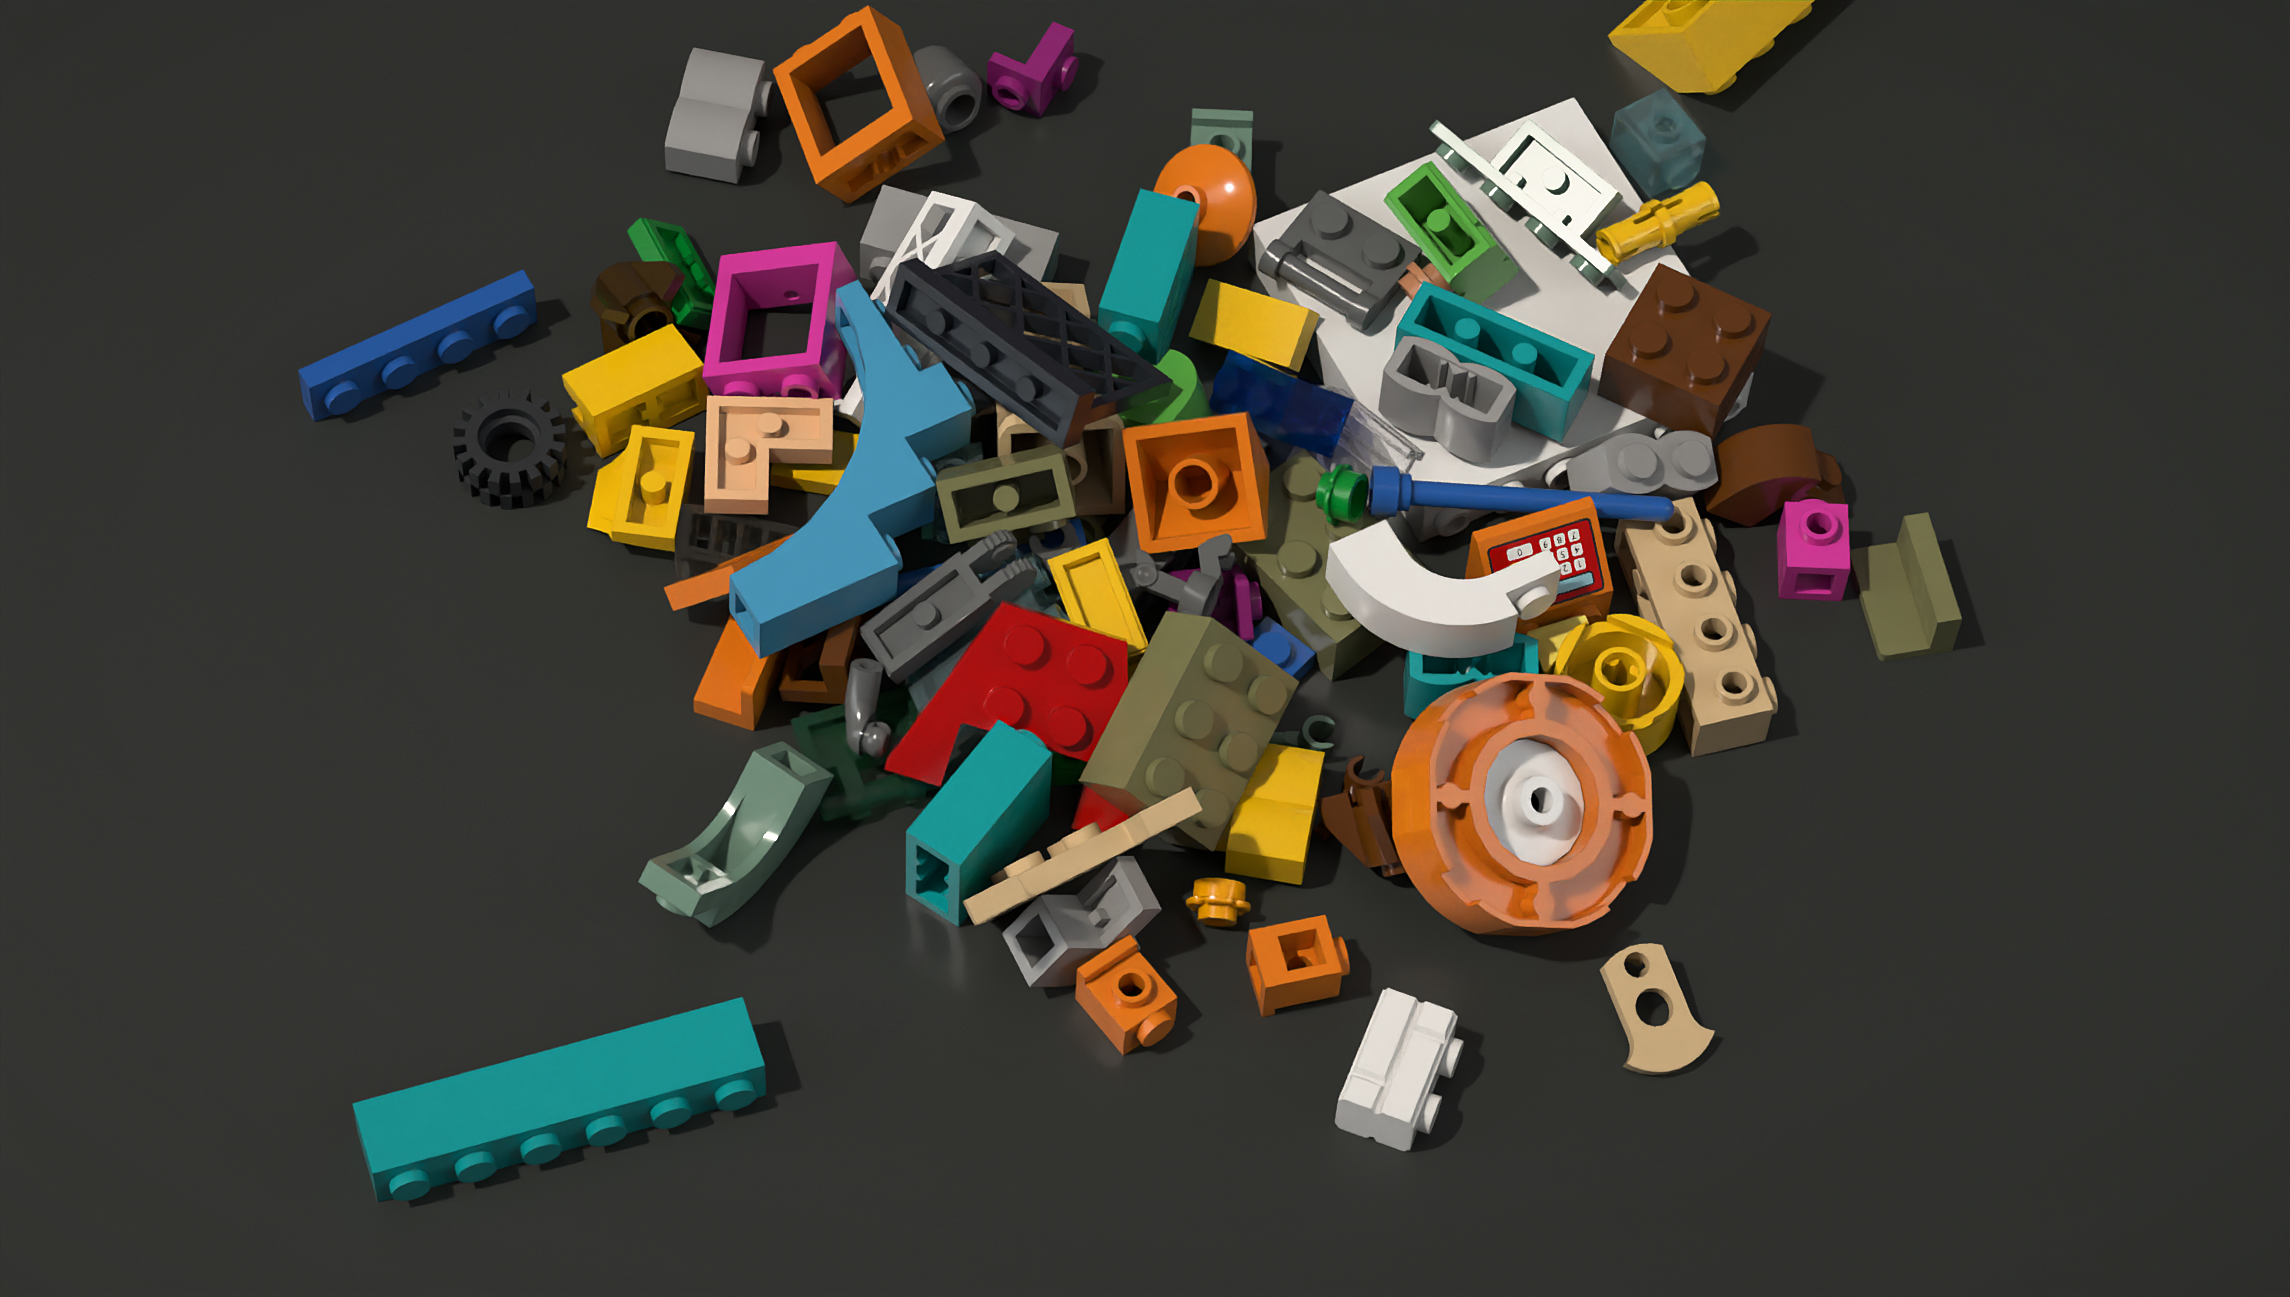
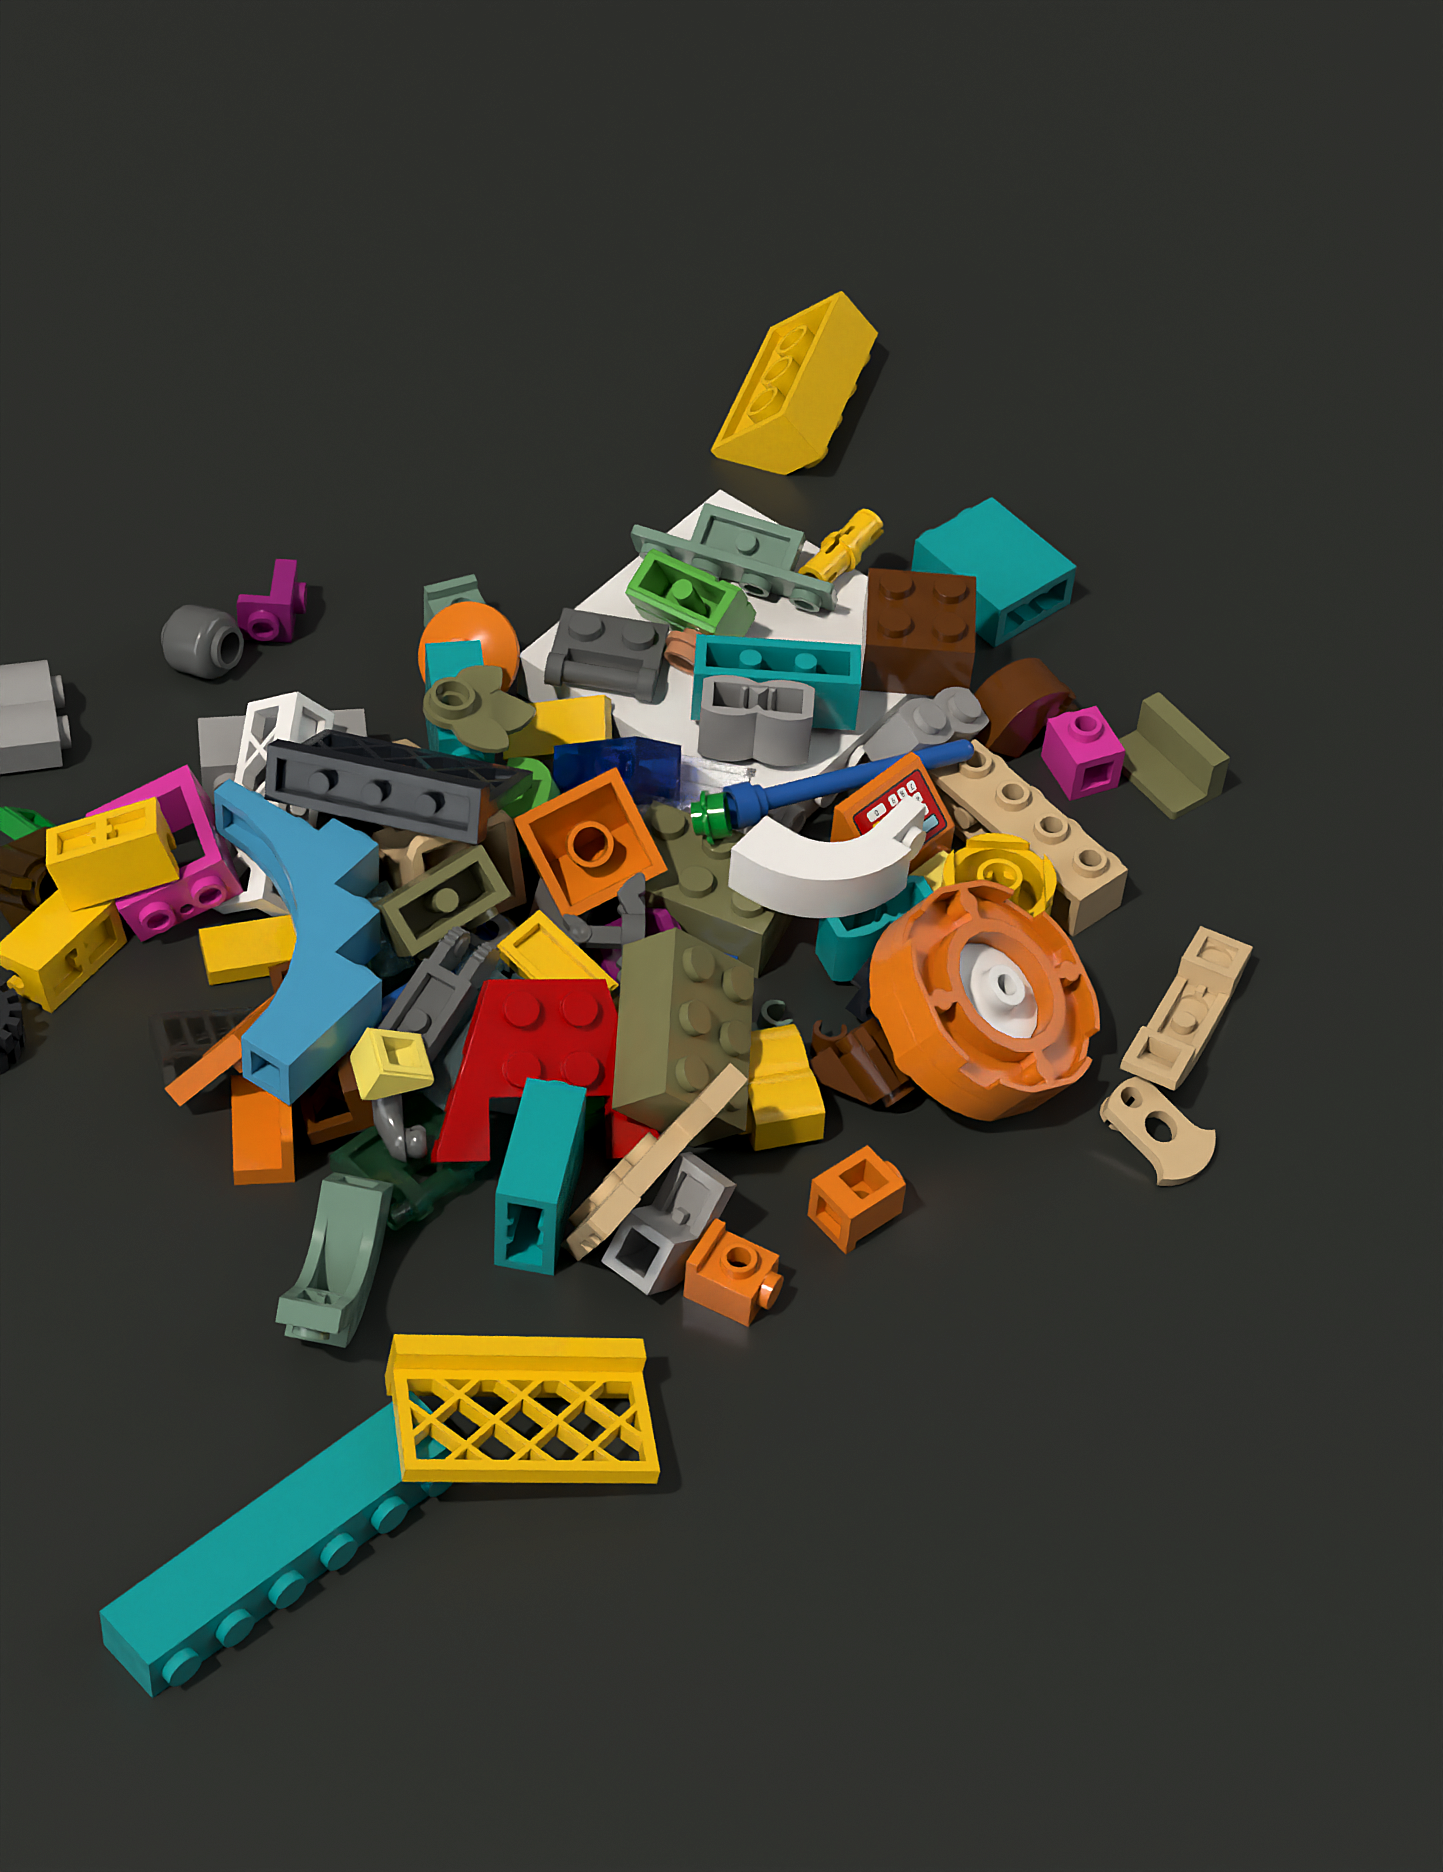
camera: 25 degrees left, 10 degrees down
yellow slope [587,425,695,552] -> none
light nougat plate [704,396,833,515] -> none
orange window [773,5,945,204] -> none
light orange plate [1186,878,1251,927] -> none
white brick [1335,988,1464,1152] -> none
clear light blue brick [1609,87,1706,198] -> none
none -> yellow hinge [46,797,180,912]
none -> light yellow slope [350,1028,434,1100]
none -> yellow fence [385,1334,660,1484]
none -> olive plate [423,665,536,753]
none -> teal brick [911,497,1077,648]
none -> tan slope [1120,926,1253,1090]

